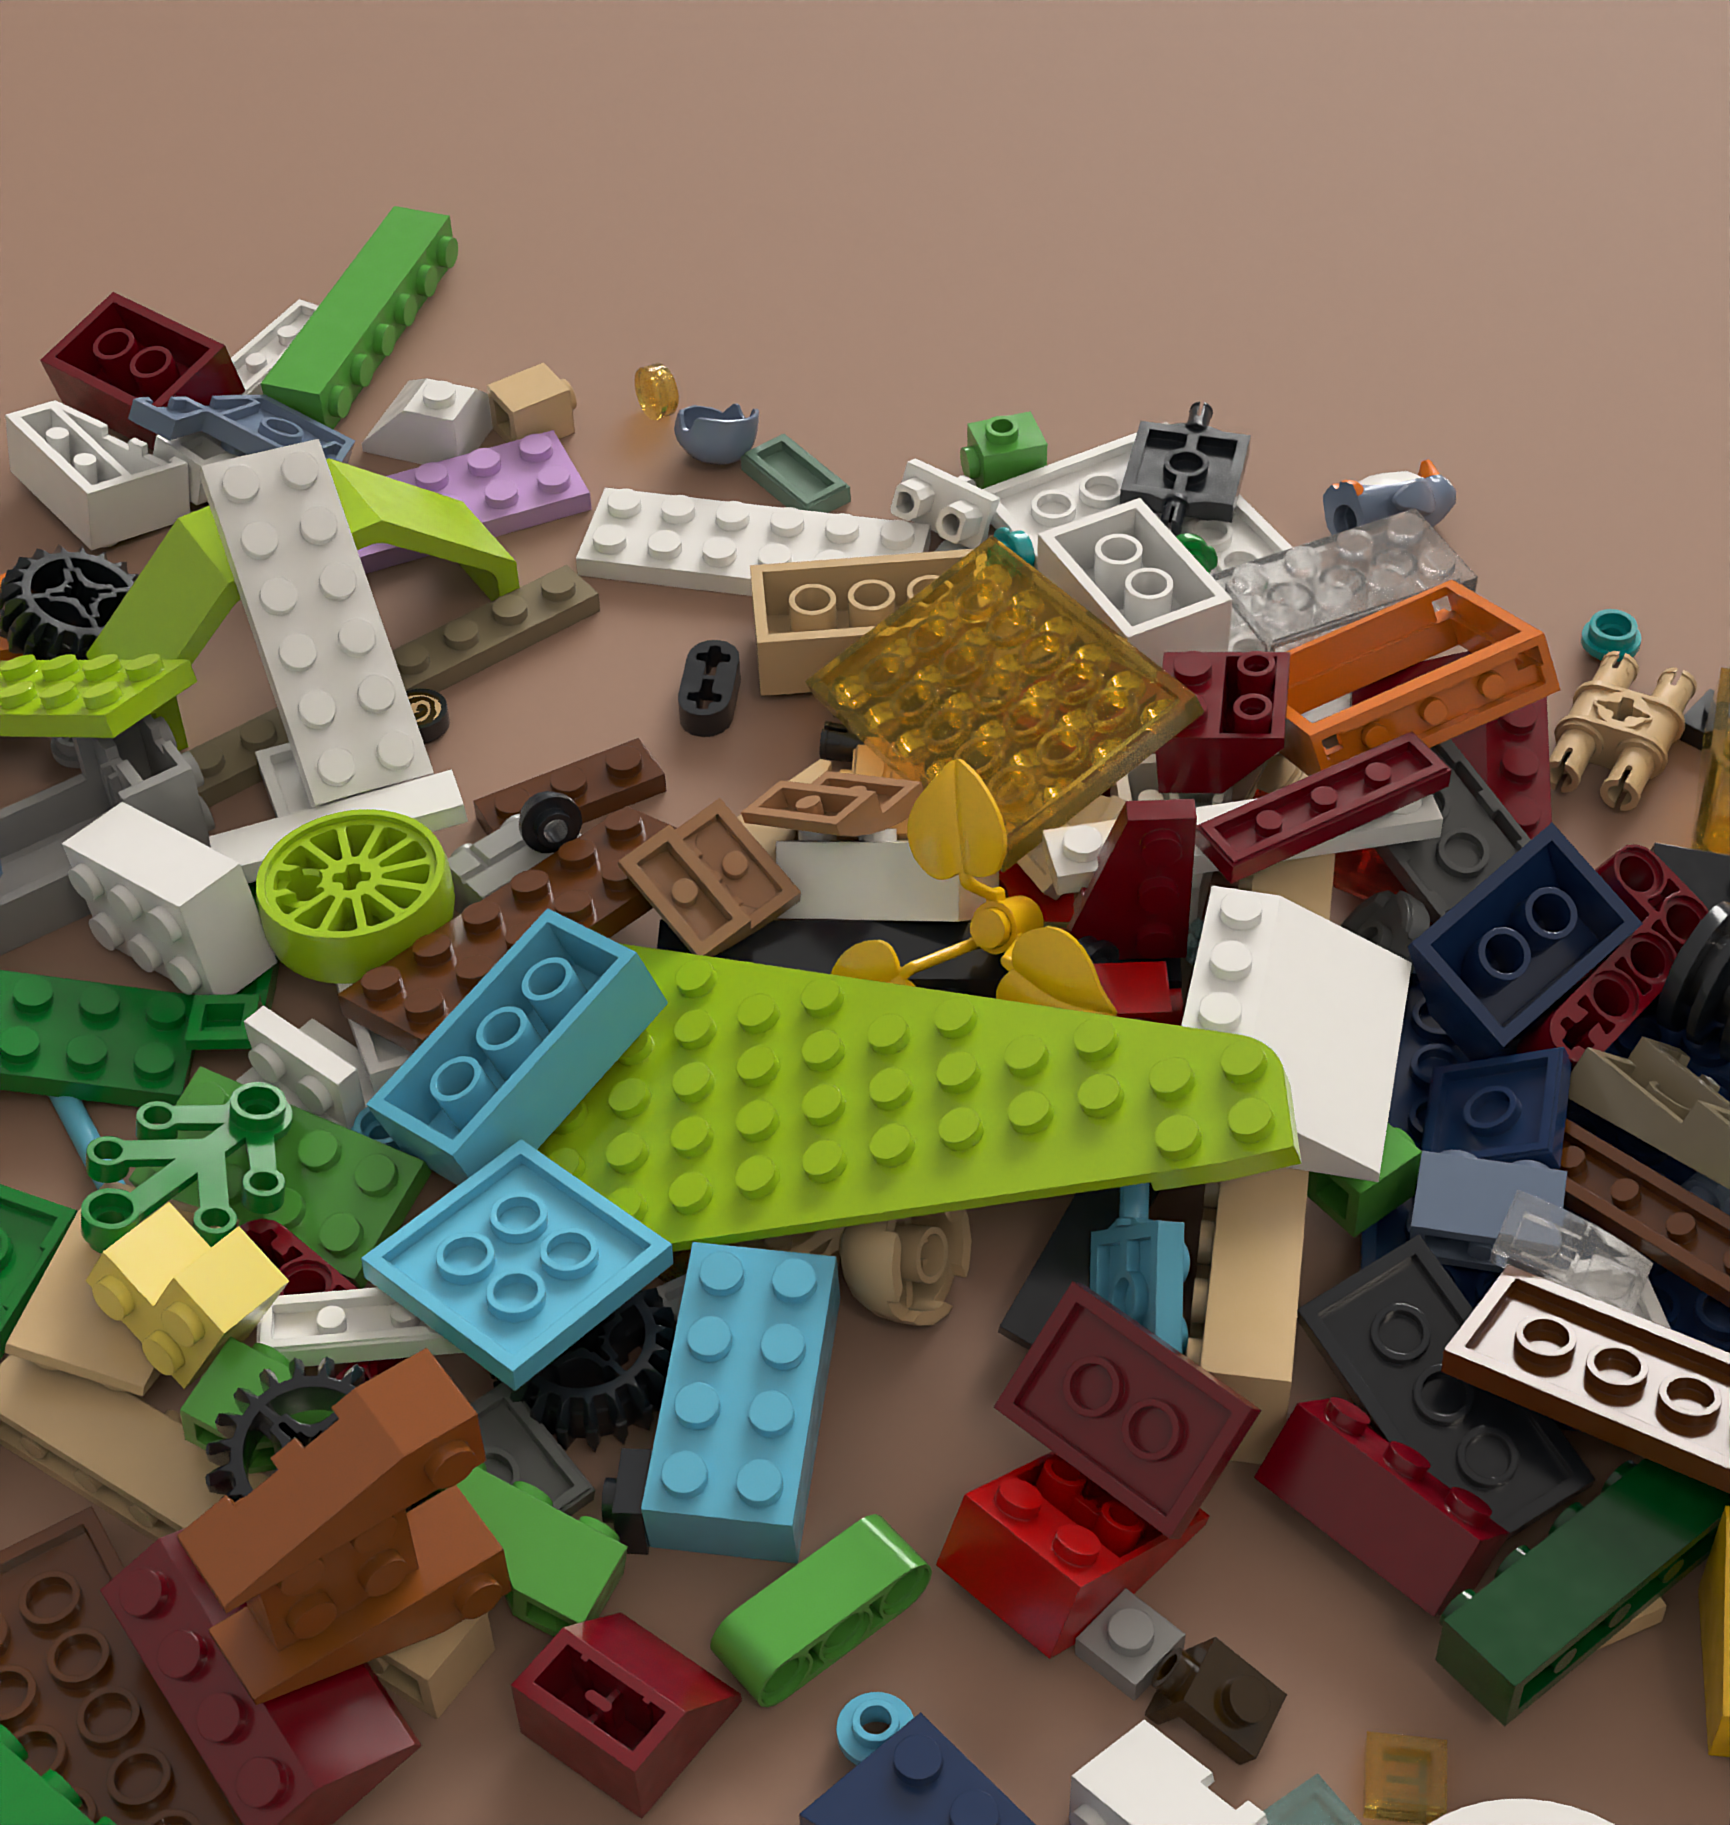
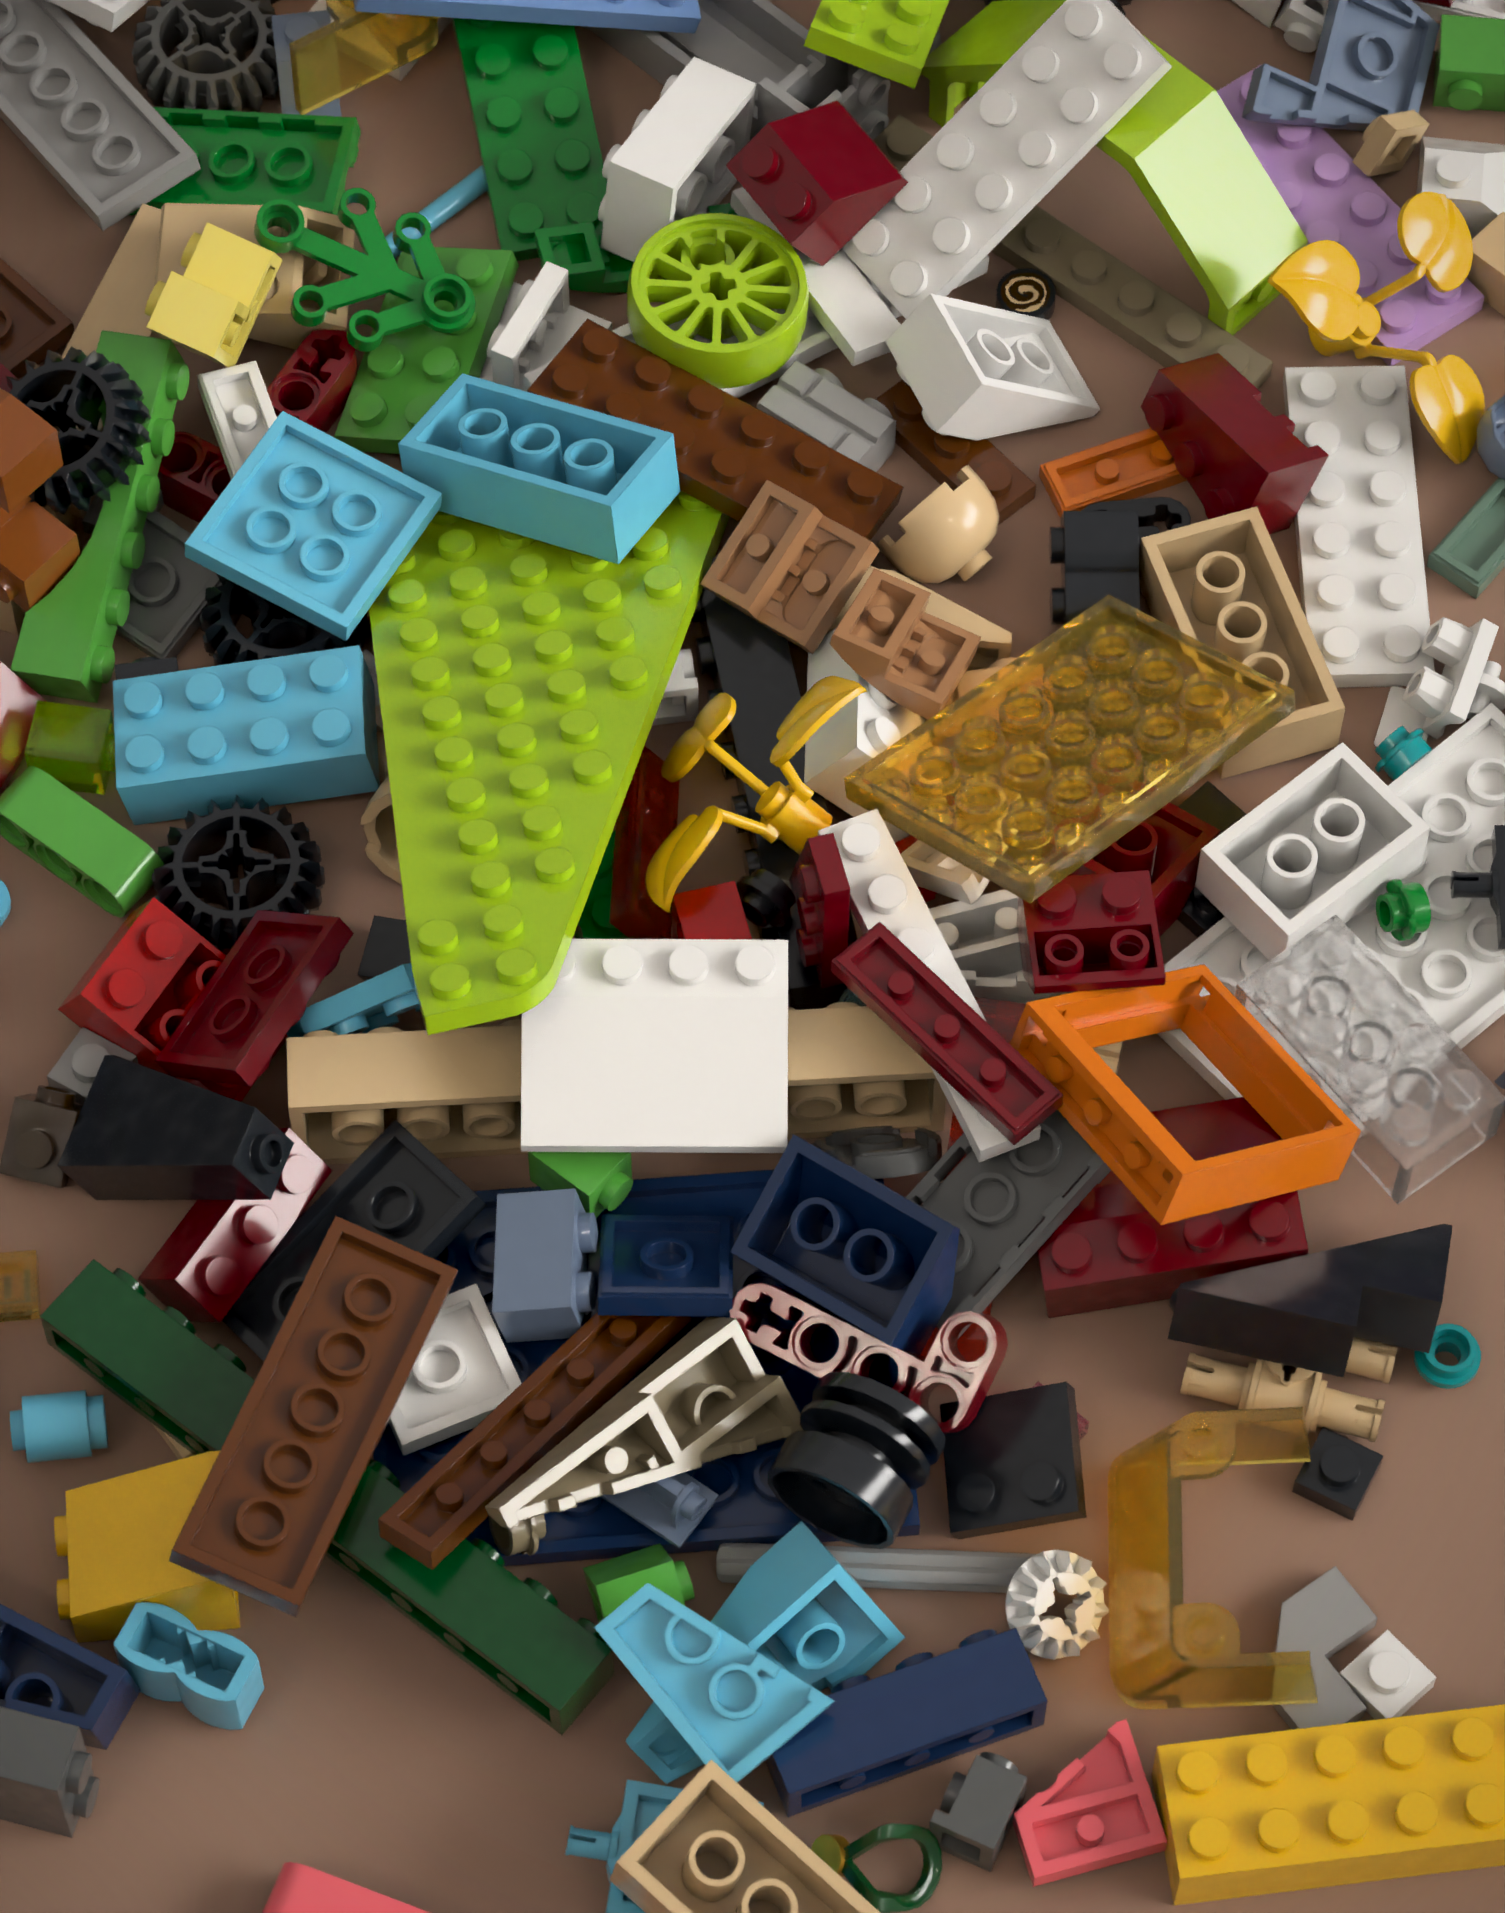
camera: 75 degrees right, 15 degrees up
black plate [519,791,582,853] -> none
clear slope [1489,1189,1653,1314] -> none
none -> medium azure brick [10,1390,108,1463]
none -> clear neon green brick [24,700,116,795]
none -> black slope [57,1055,294,1200]
none -> black gear [152,795,325,952]
none -> dark red slope [725,101,908,266]
none -> tan cylinder [876,465,999,584]
none -> white slope [886,293,1100,441]
none -> orange tile [1039,428,1187,518]
none -> black brick [1049,511,1140,640]
none -> dark red wedge [1140,353,1329,534]
none -> black slope [1168,1224,1453,1378]
none -> yellow plant [1267,192,1485,465]
none -> tan plate [1352,110,1430,177]

